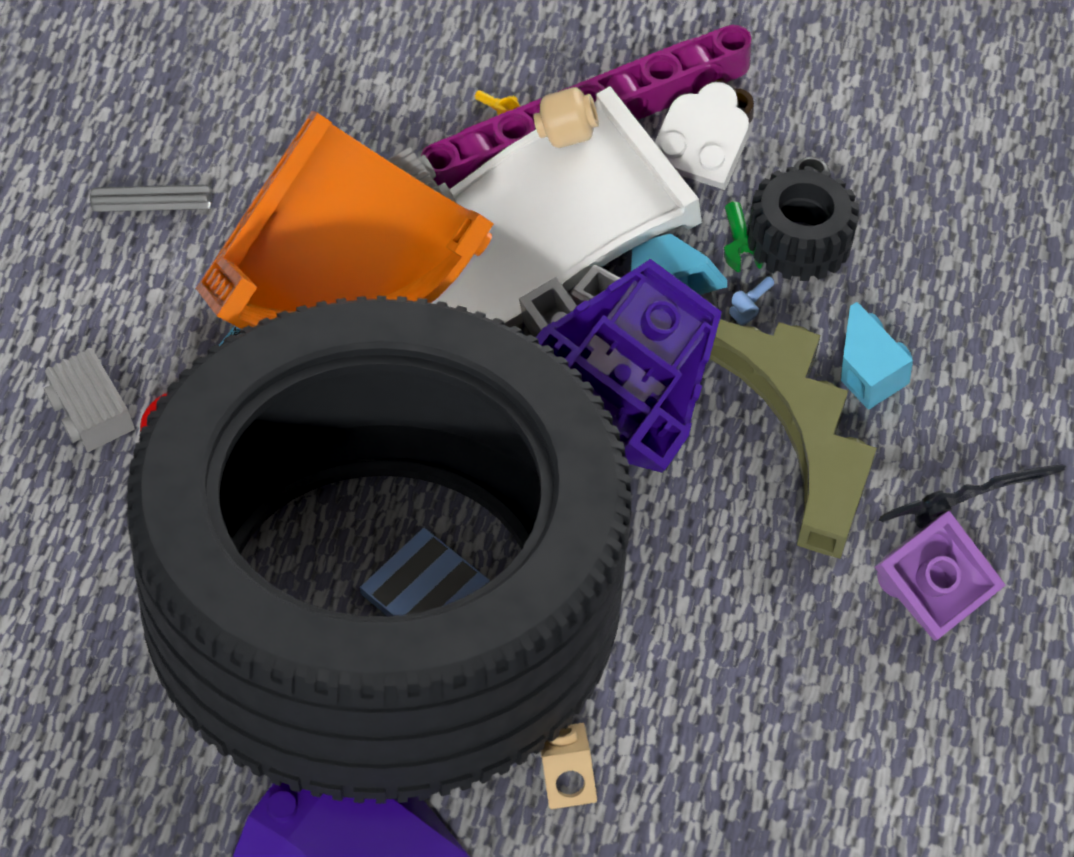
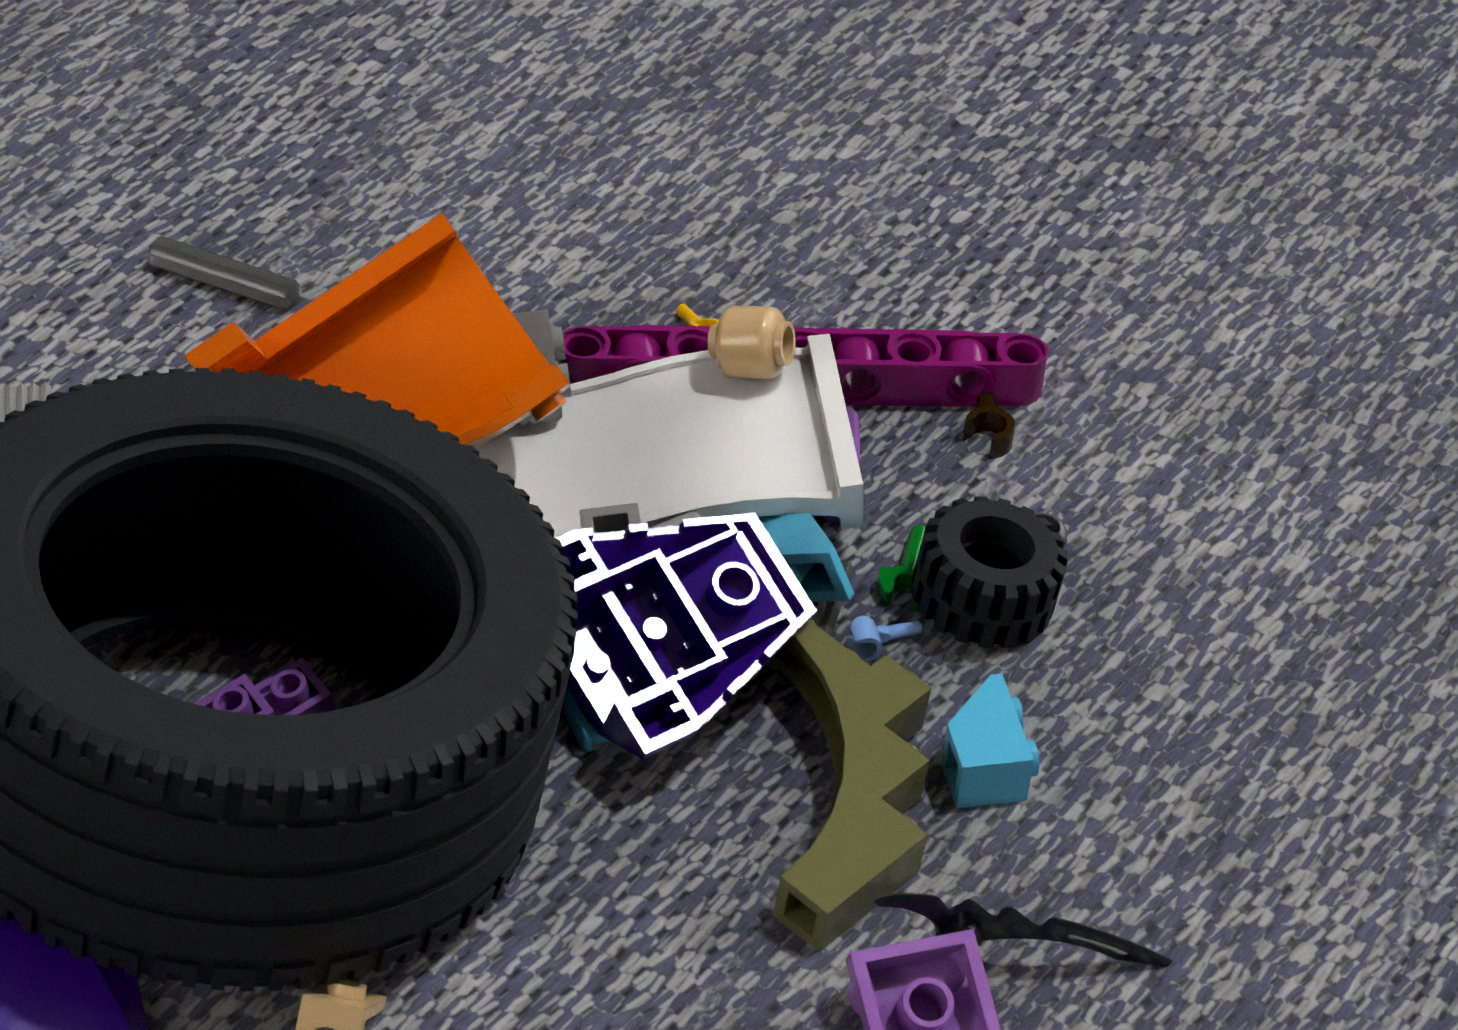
camera: 15 degrees right, 15 degrees down
white plate [654,82,750,190] -> none
none -> medium lavender slope [194,657,337,715]

